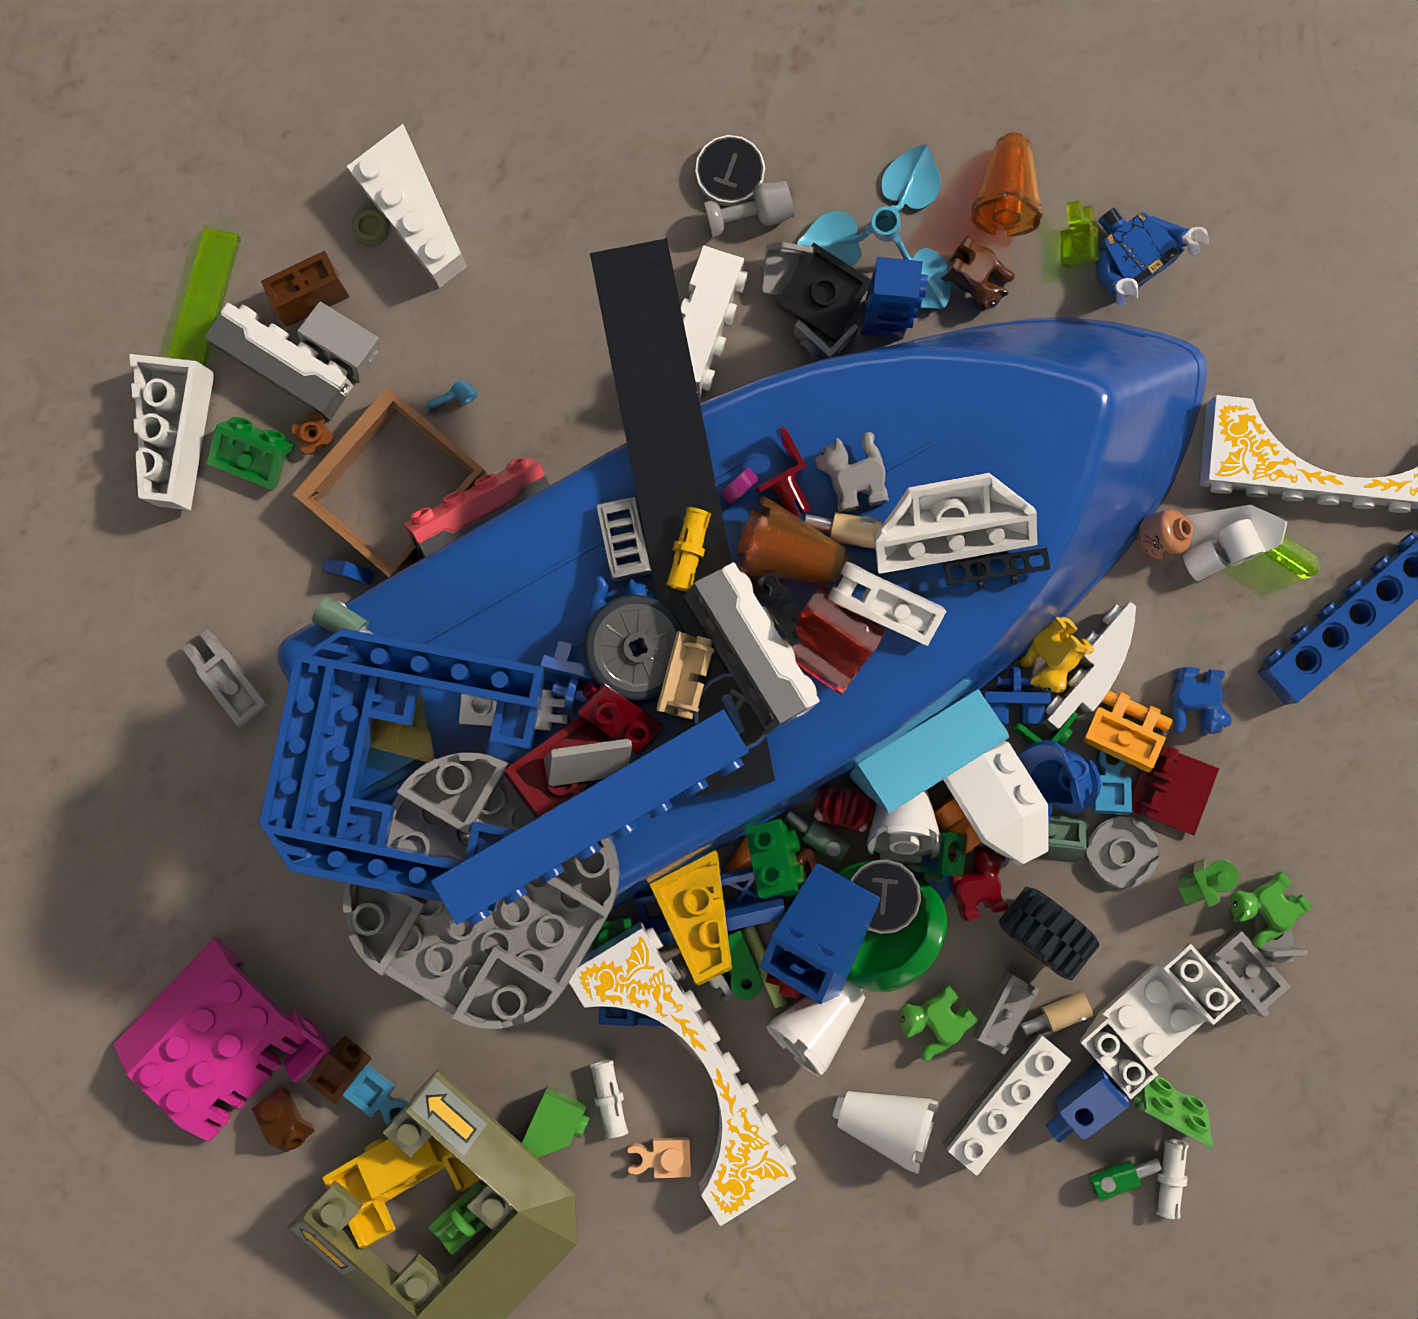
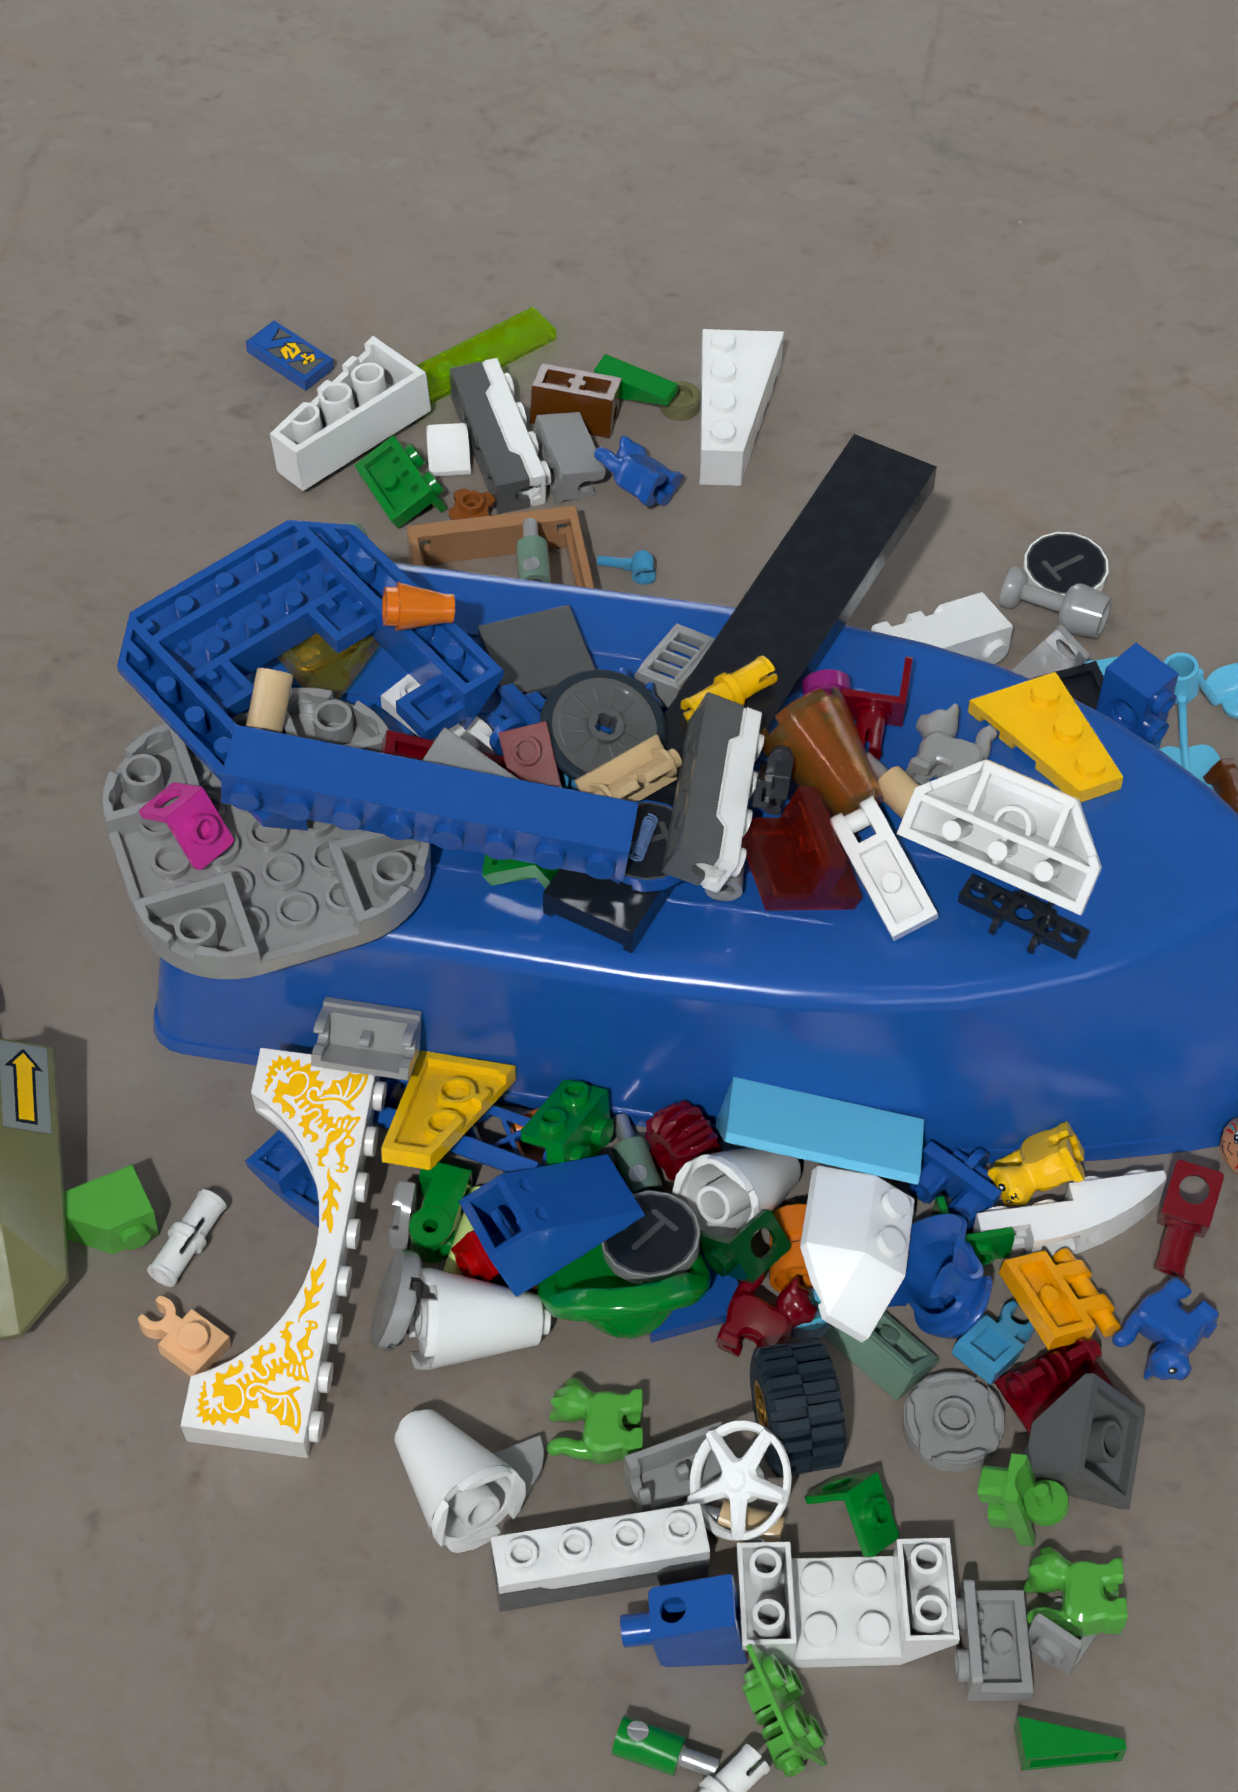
camera: 35 degrees right, 30 degrees down
none -> dark pink bracket [138,782,234,870]
none -> tile [246,320,334,391]
none -> tan piece [246,668,294,733]
none -> light grey hinge [311,997,422,1081]
none -> light grey tile [371,1248,422,1352]
none -> orange cone [382,582,455,631]
none -> white slope [426,423,471,476]
none -> dark grey tile [478,605,595,698]
none -> light grey tile [493,1435,544,1498]
none -> sand green piece [516,518,551,583]
none -> green piece [594,354,679,406]
none -> blue animal [594,436,684,506]
none -> white wheel [687,1421,792,1541]
none -> green bracket [804,1472,899,1558]
none -> yellow wing [968,672,1124,803]
none -> green piece [1014,1716,1127,1771]
none -> dark grey slope [1024,1373,1145,1509]
none -> dark red bracket [1154,1160,1224,1278]

